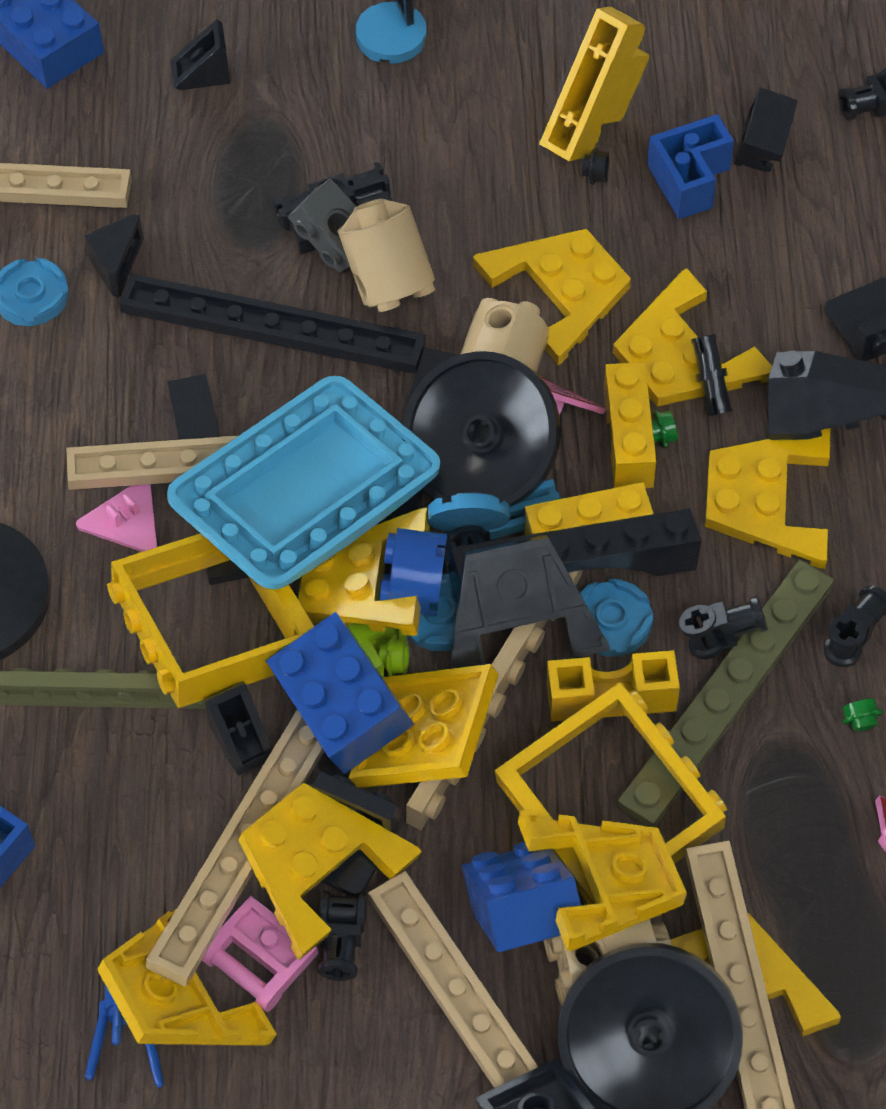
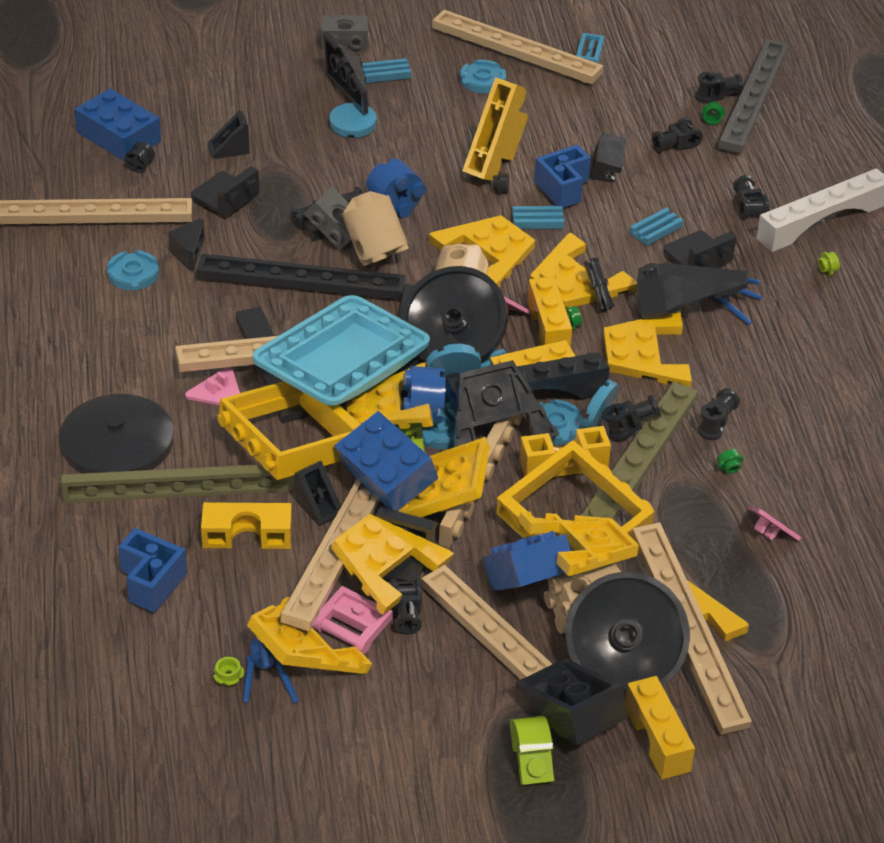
camera: 10 degrees left, 15 degrees down
none -> black wheel [124,142,155,173]
none -> black bracket [191,166,259,217]
none -> yellow arch [201,502,292,549]
none -> lime plate [213,657,244,686]
none -> blue brick [366,158,426,218]
none -> dark azure tile [512,206,564,229]
none -> dark azure tile [582,379,619,428]
none -> dark azure tile [629,207,684,246]

